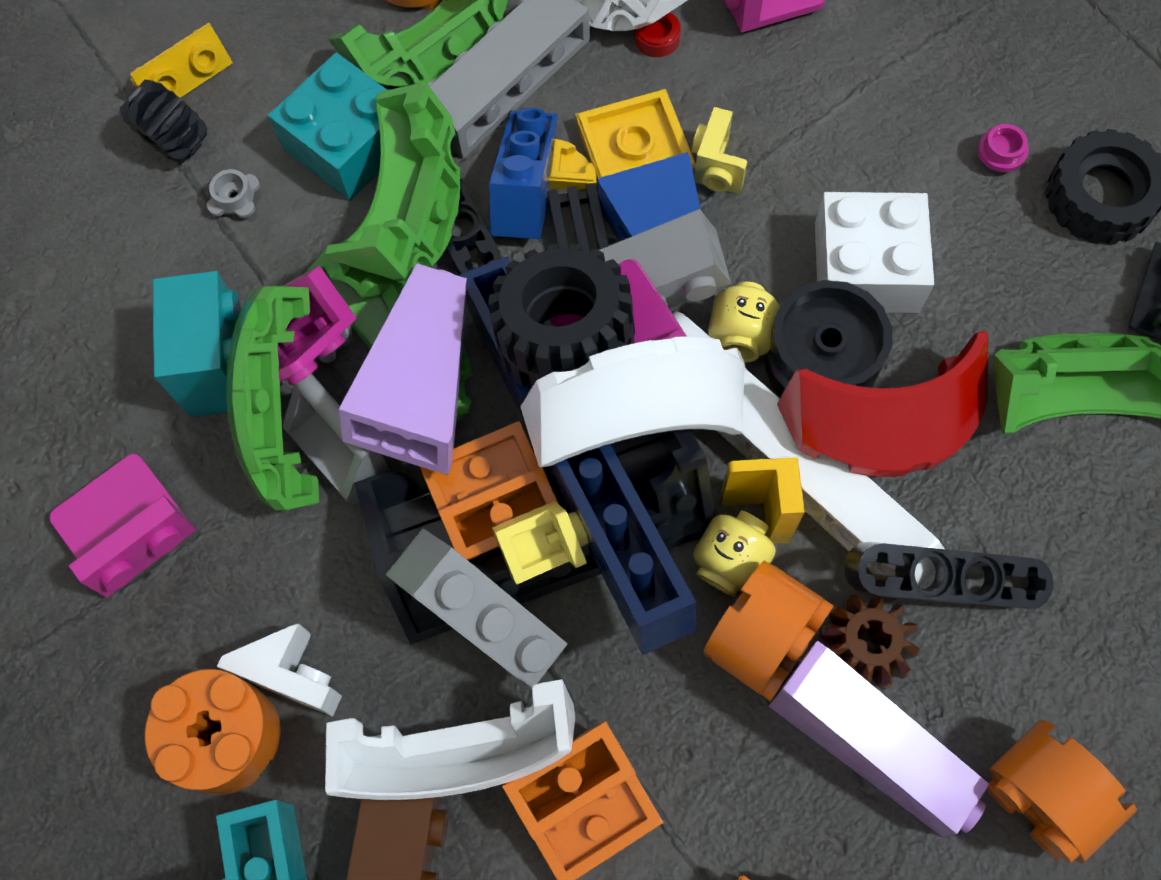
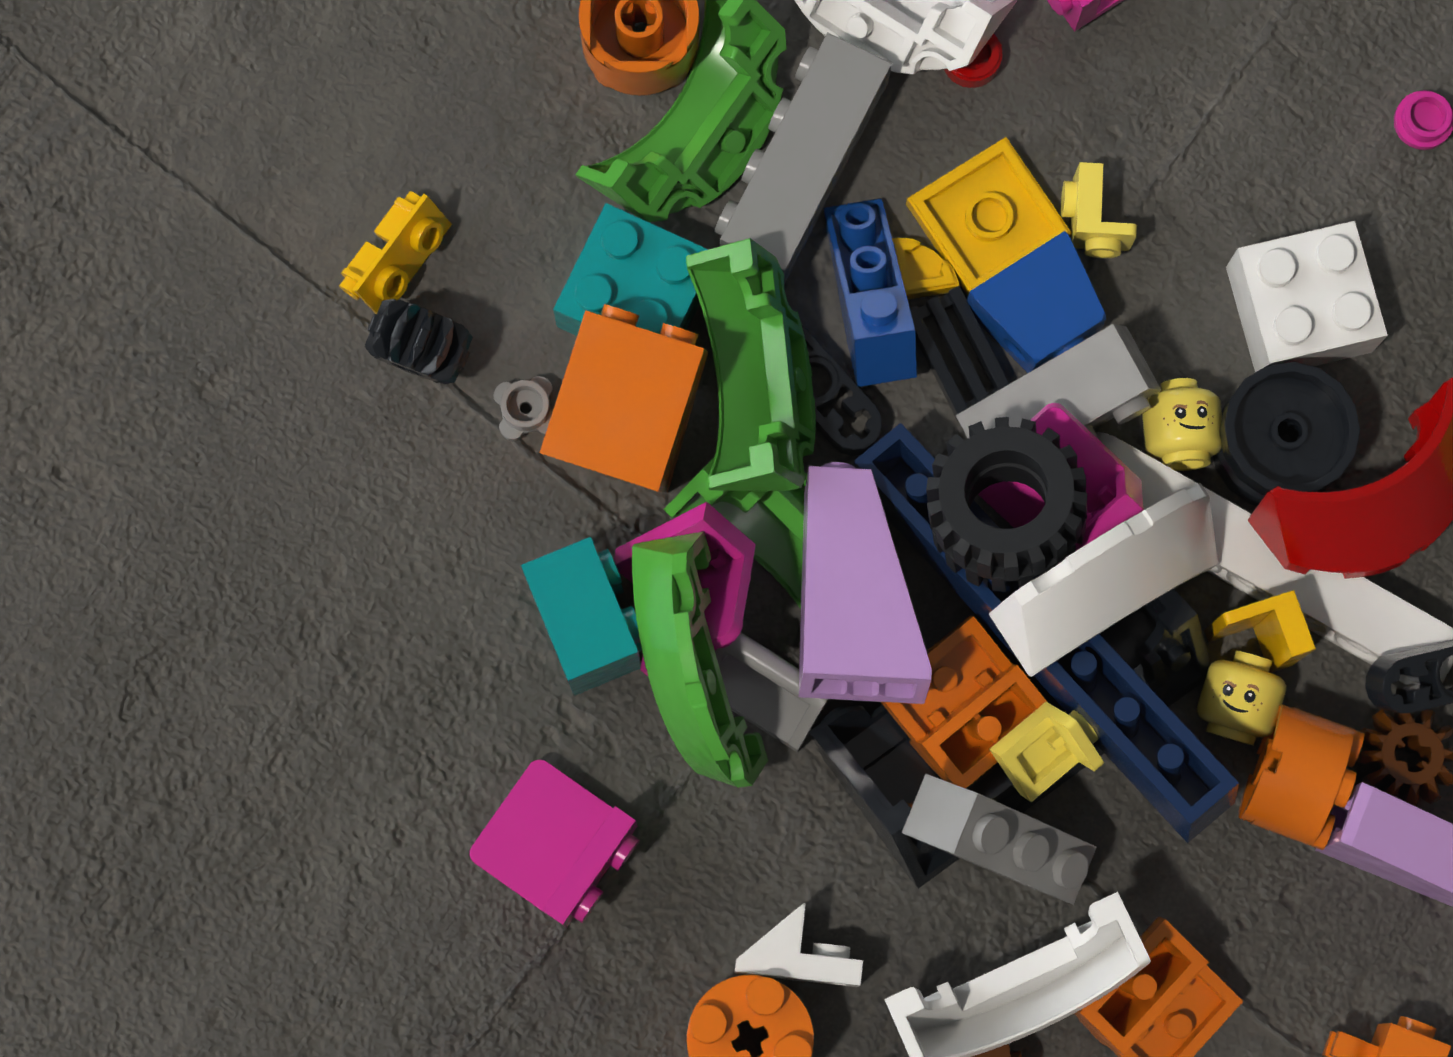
camera: 20 degrees left, 10 degrees up
none -> orange slope [539,304,708,493]

